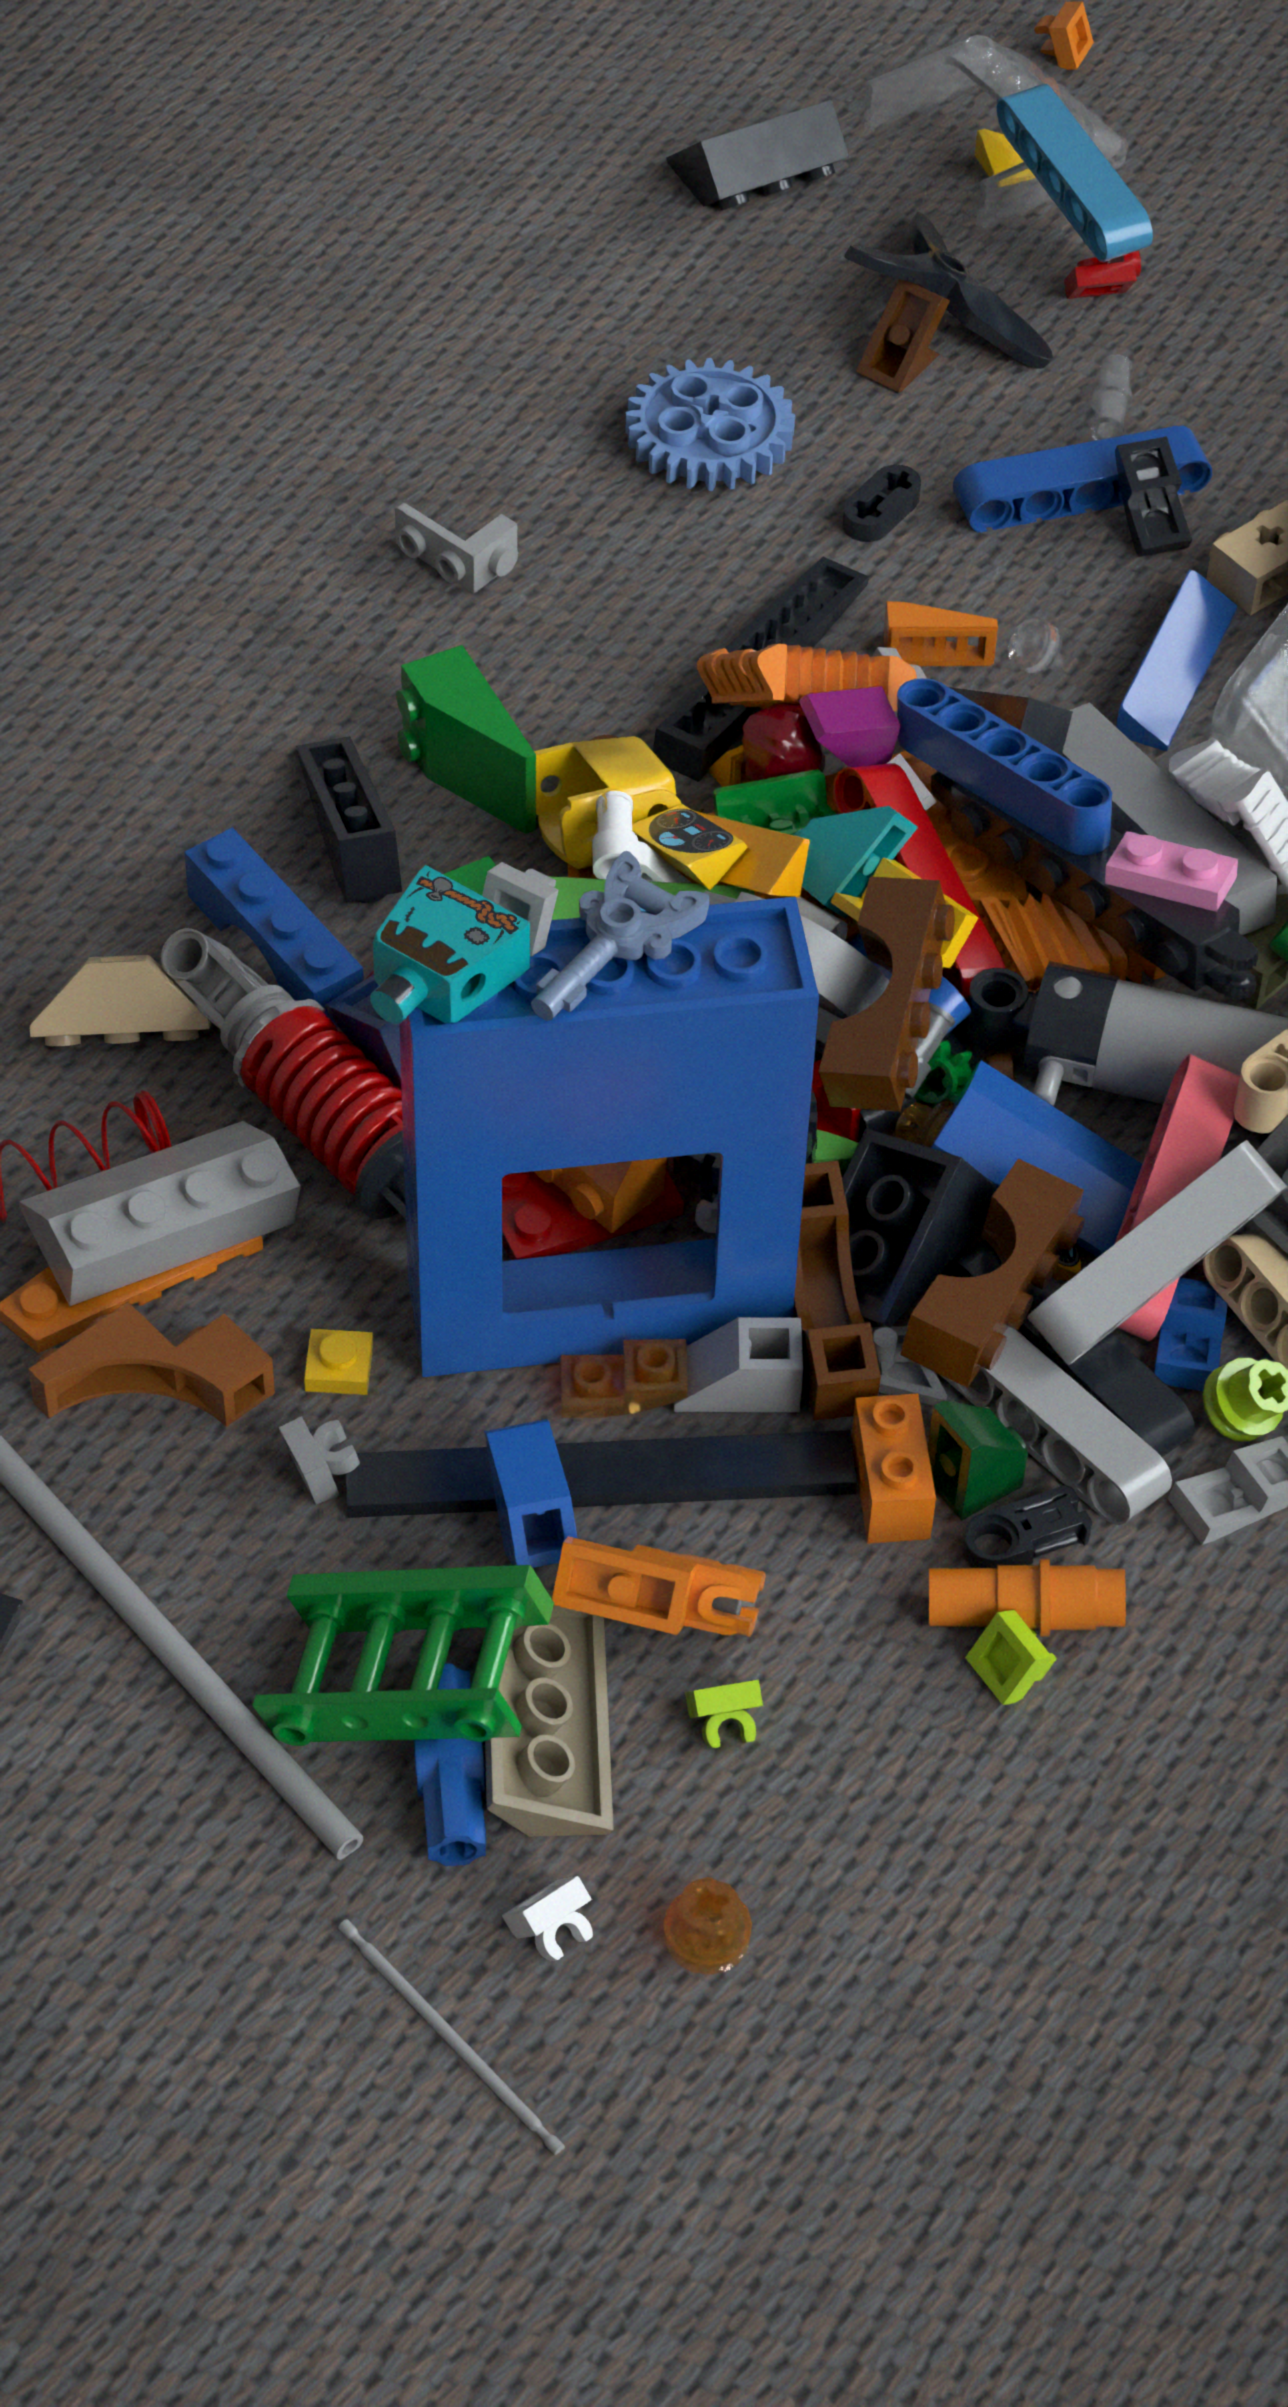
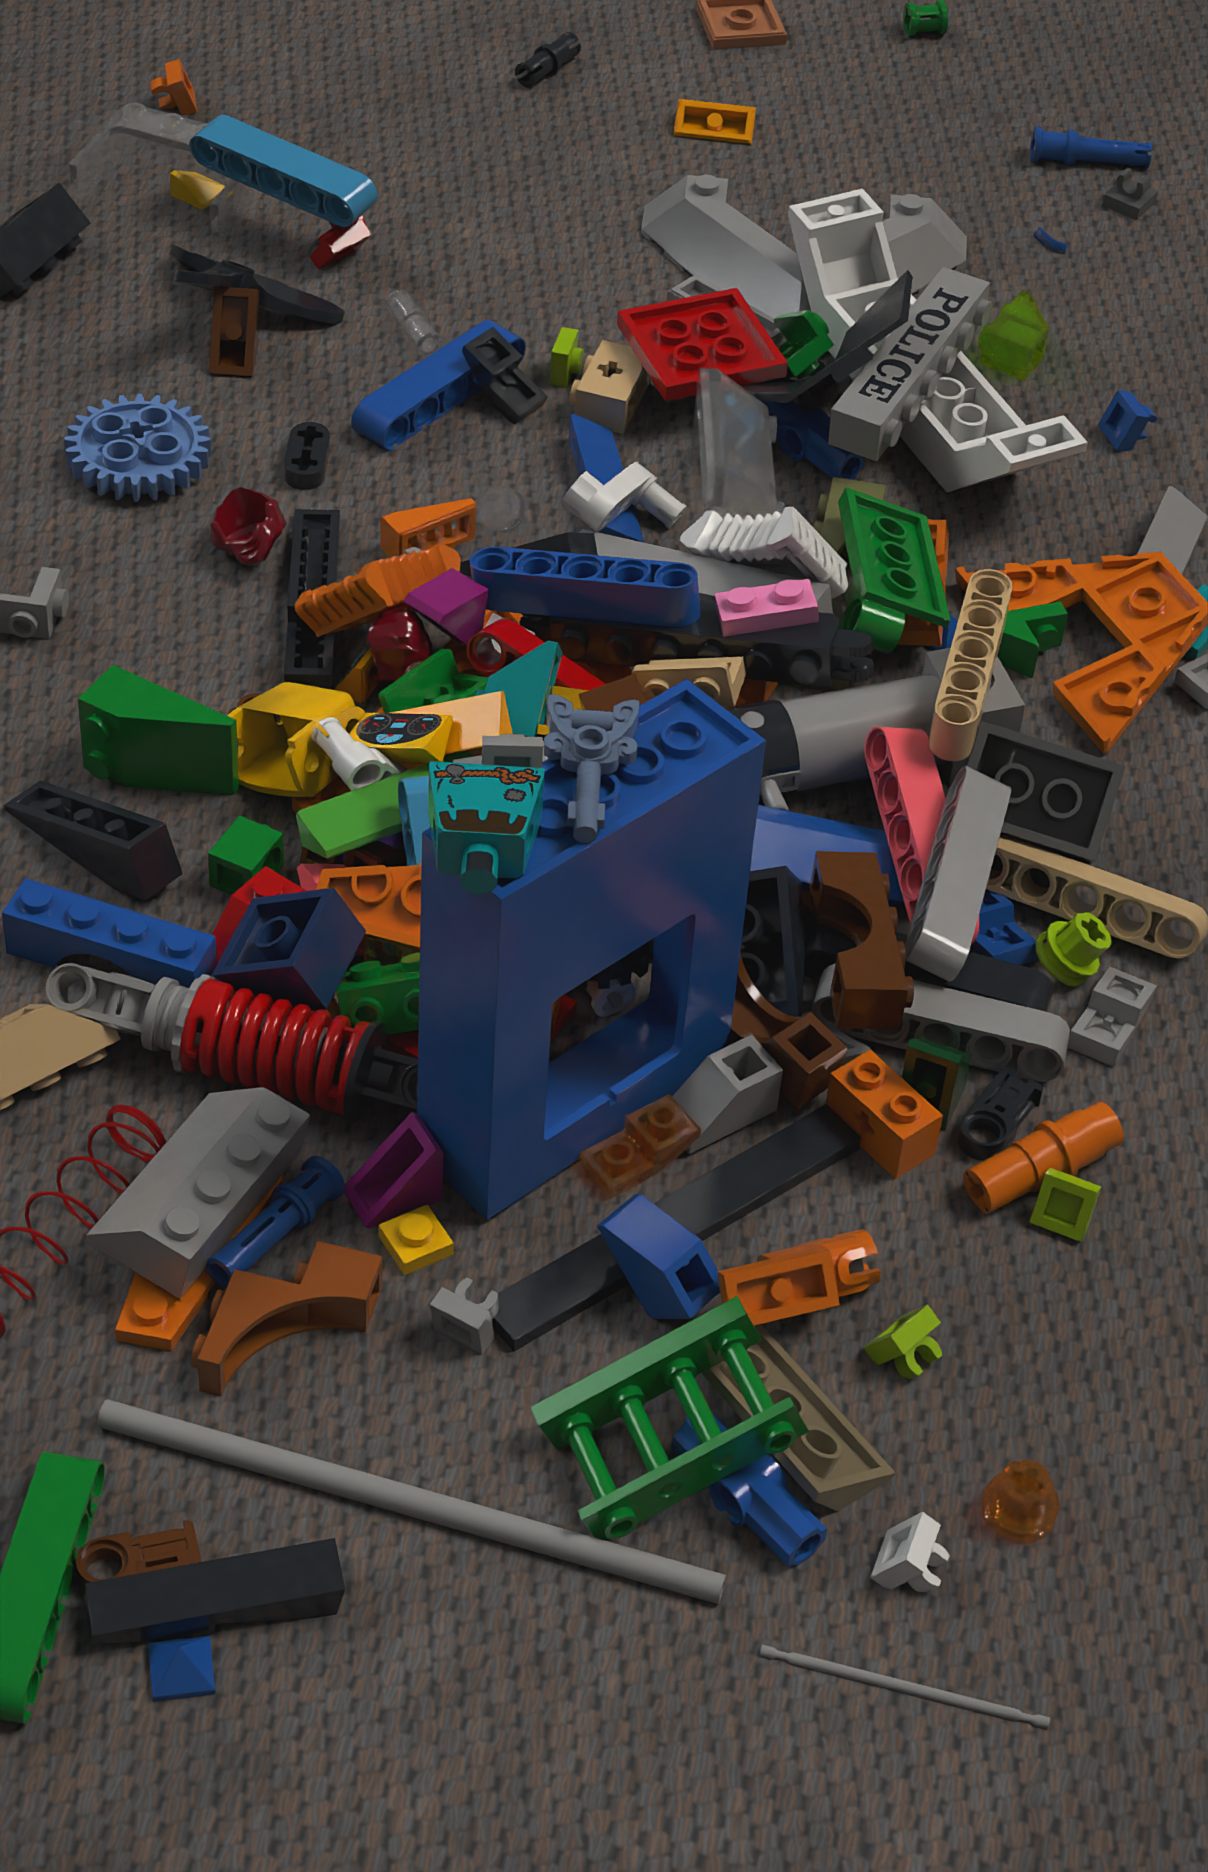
camera: 35 degrees left, 5 degrees down
none -> blue pin [206,1156,345,1288]
none -> dark red hair [210,487,286,566]
none -> magenta slope [344,1112,444,1228]
none -> lime plate [550,327,584,388]
none -> white beam [561,461,687,532]
none -> tan bracket [632,657,747,707]

